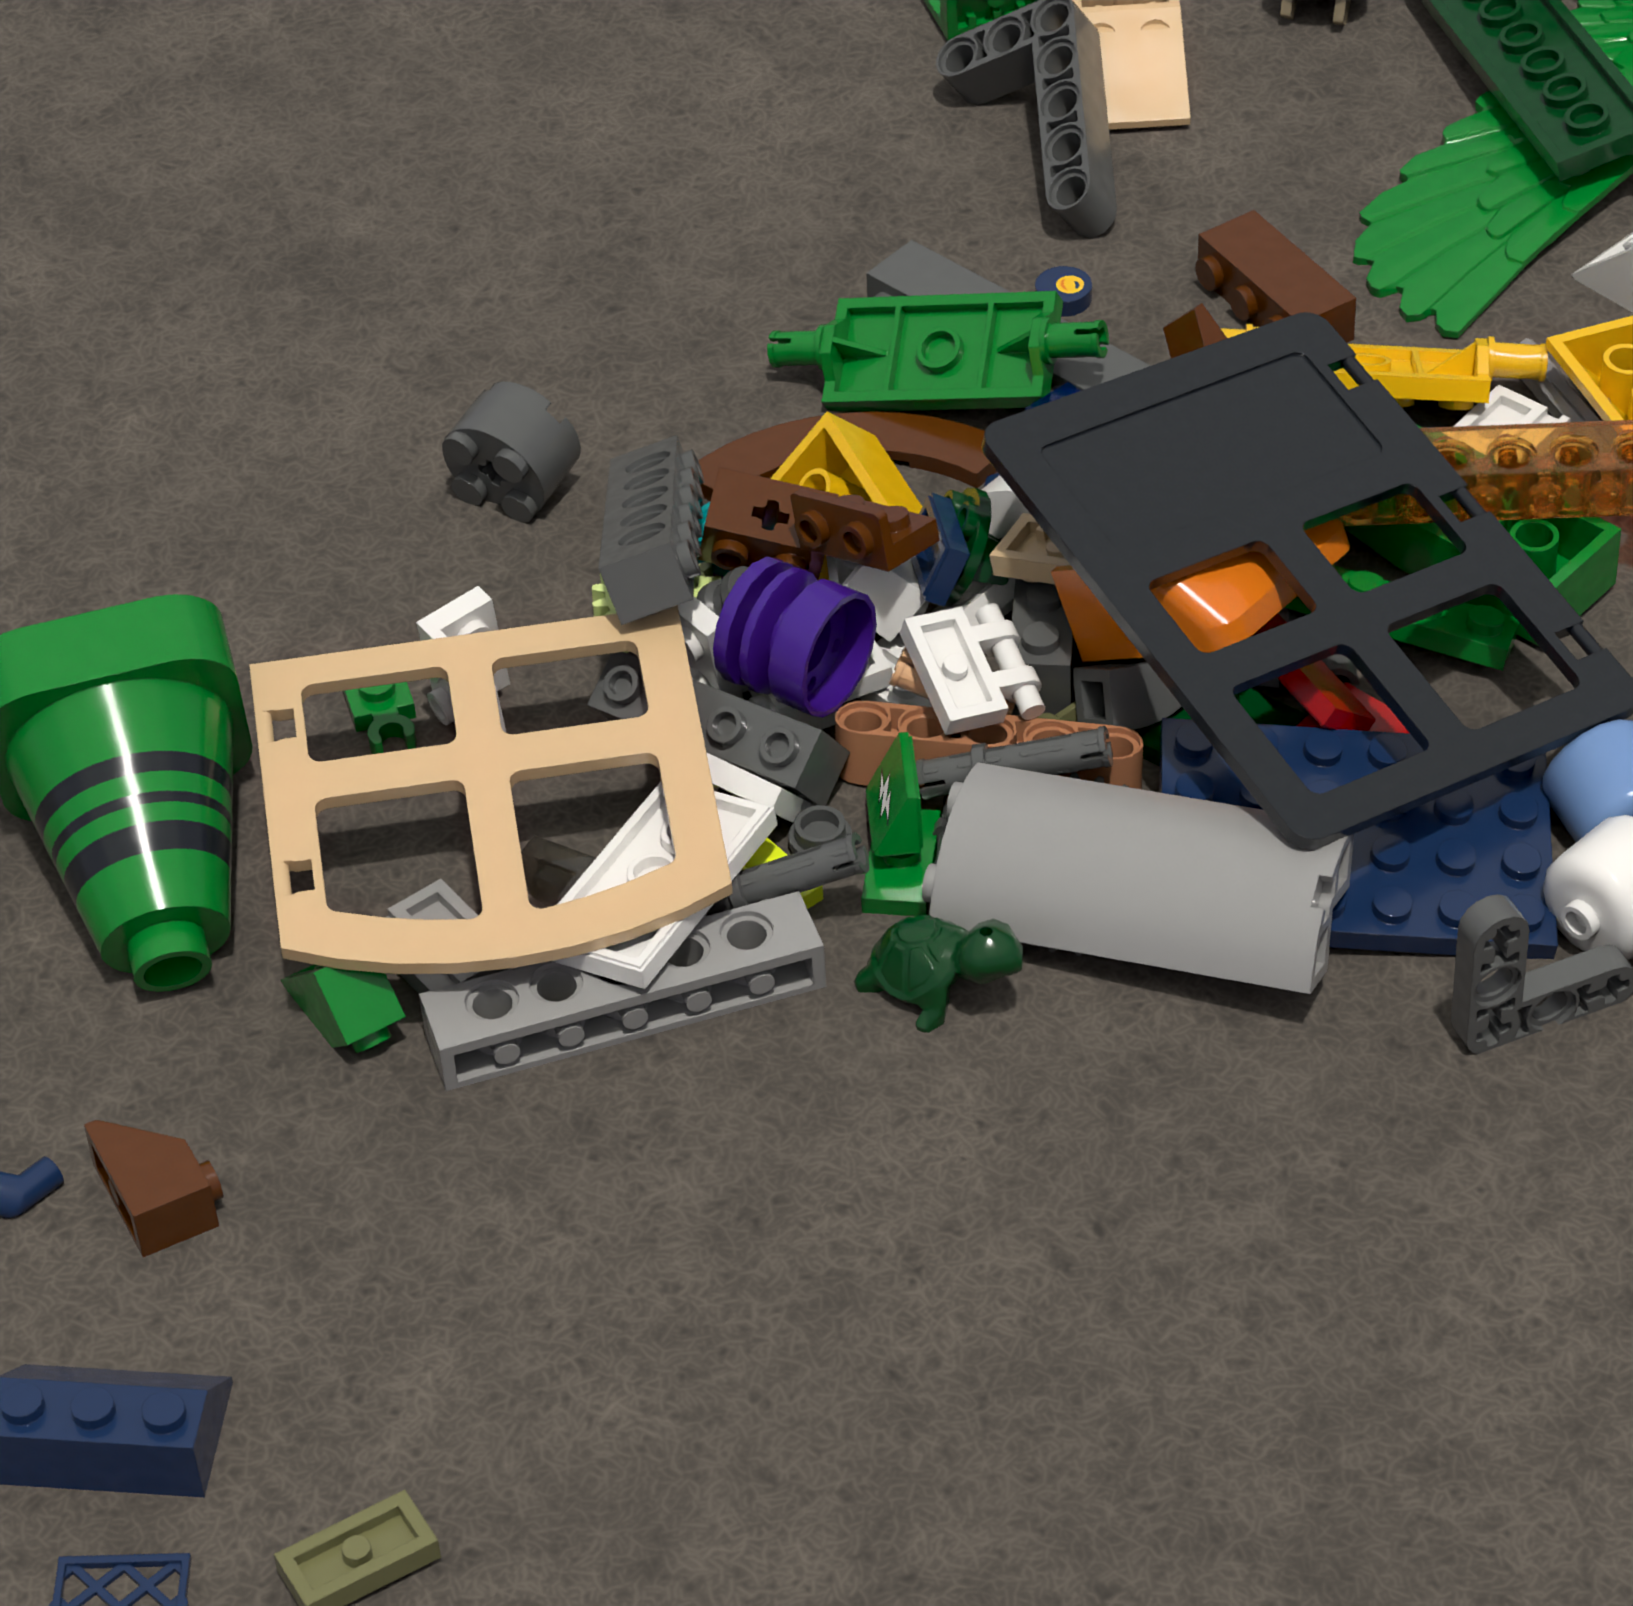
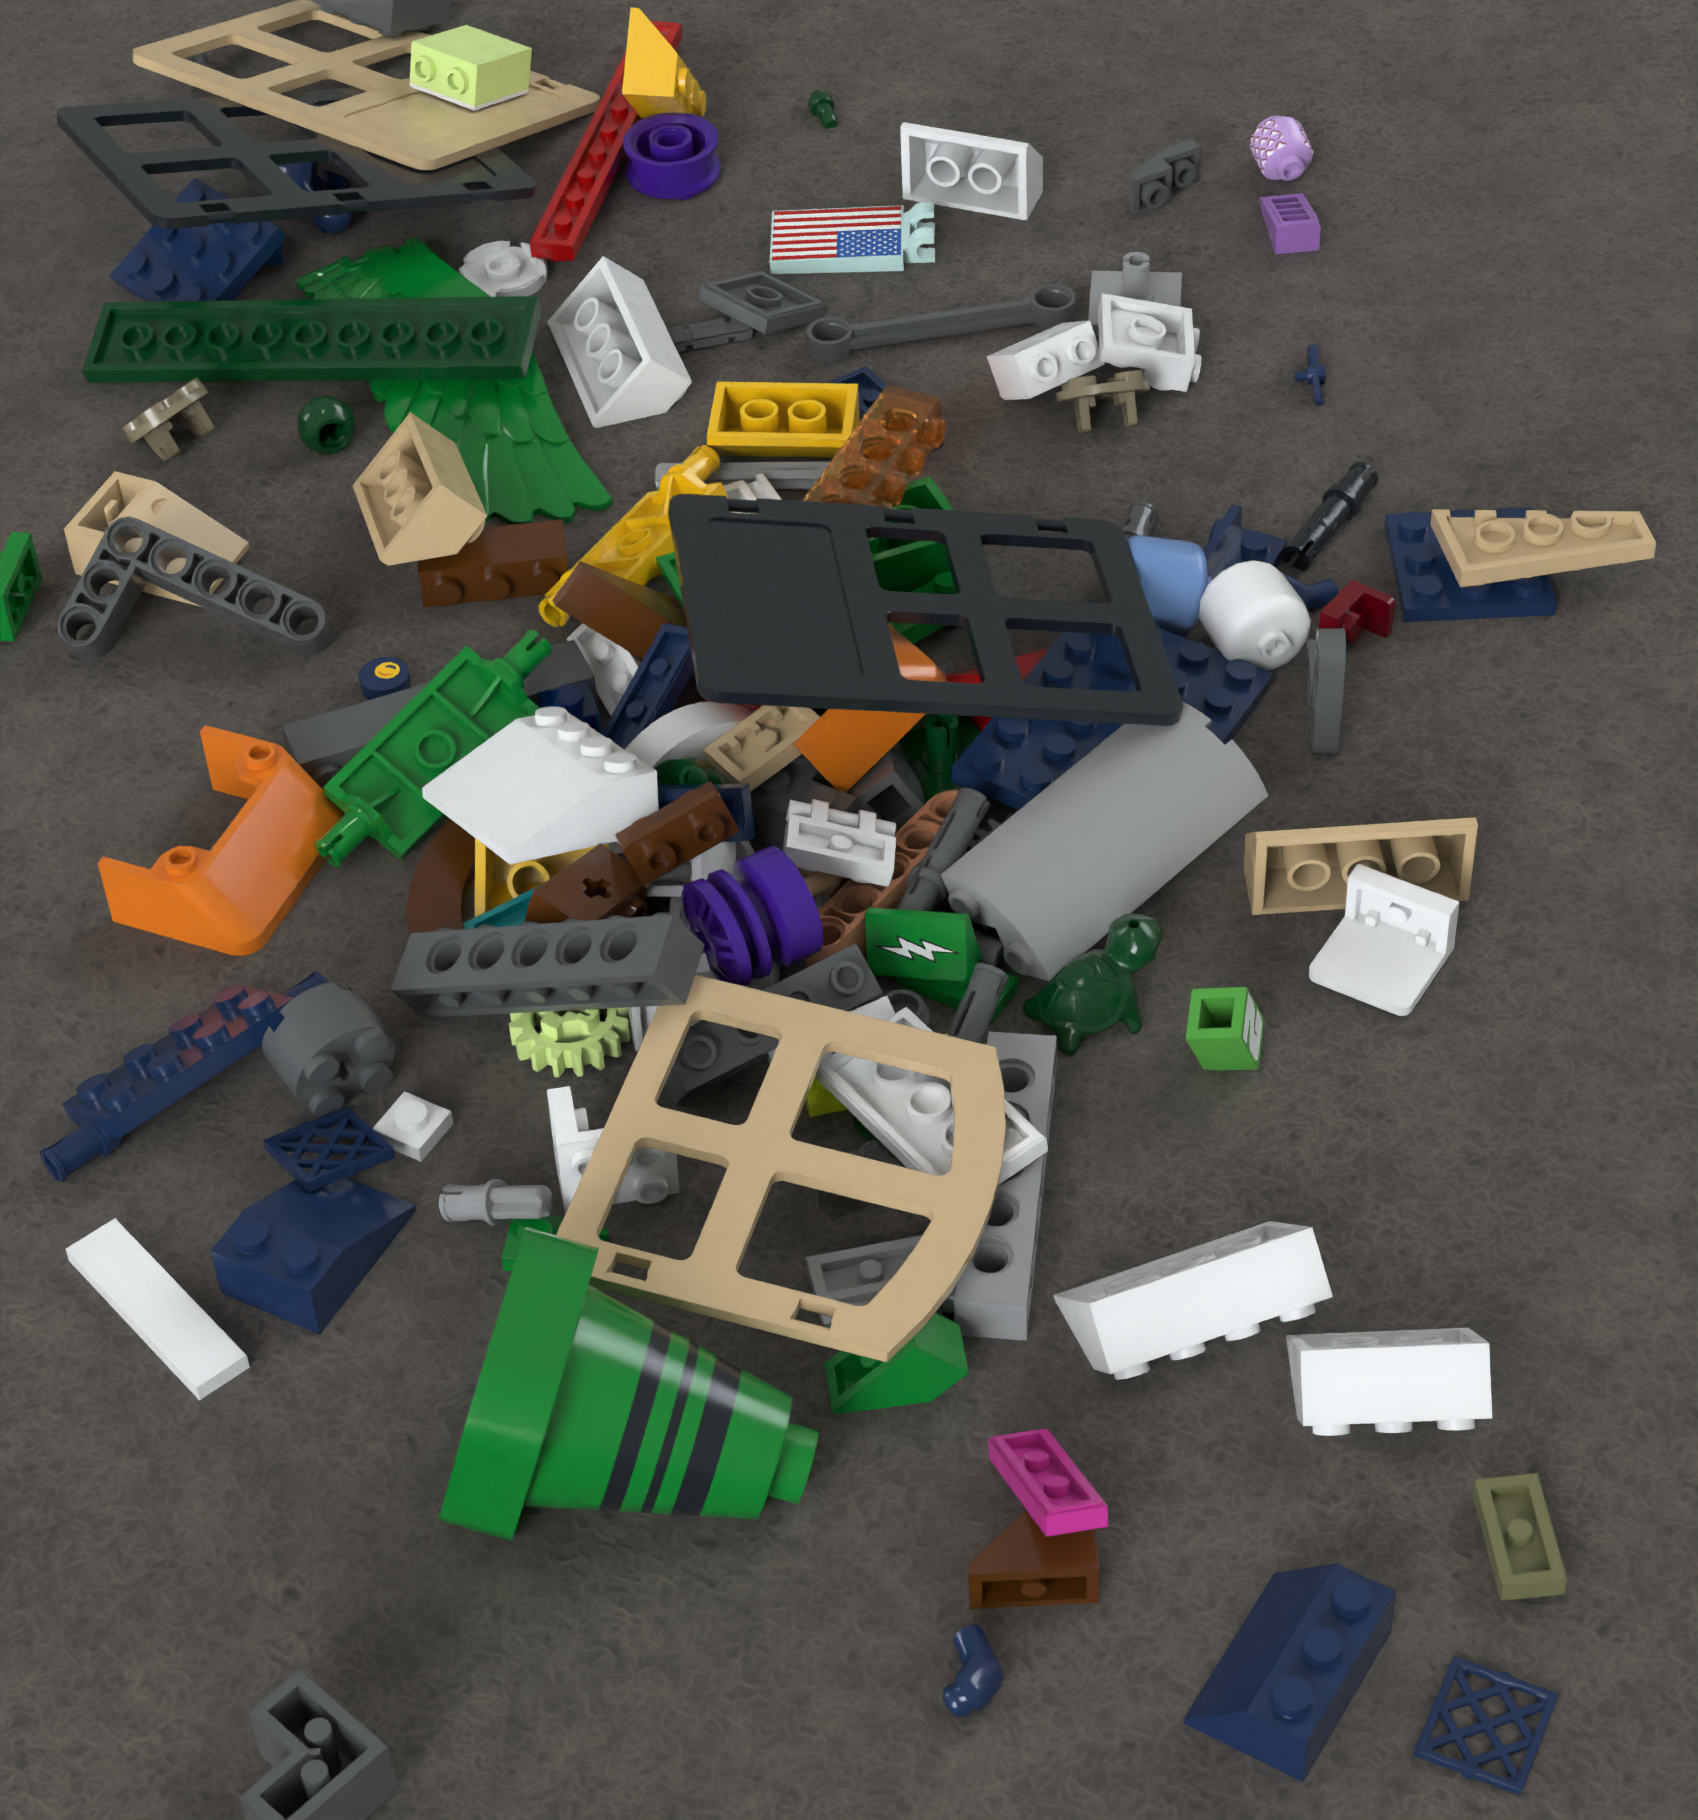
camera: 65 degrees left, 0 degrees up
none -> dark blue plate [40,971,329,1182]
none -> white tile [66,1218,250,1400]
none -> orange windscreen [97,725,343,956]
none -> dark blue slope [211,1169,417,1334]
none -> dark blue window [263,1107,395,1192]
none -> dark green piece [297,395,356,455]
none -> tan slope [352,412,487,566]
none -> white plate [372,1091,453,1162]
none -> white slope [422,707,659,864]
none -> light grey axle [439,1179,553,1226]
none -> dark pink tile [988,1428,1108,1537]
none -> white slope [1054,1221,1333,1380]
none -> bright green brick [1186,987,1265,1071]
none -> tan slope [1244,817,1478,915]
none -> white slope [1286,1328,1492,1436]
none -> white bracket [1309,864,1459,1016]

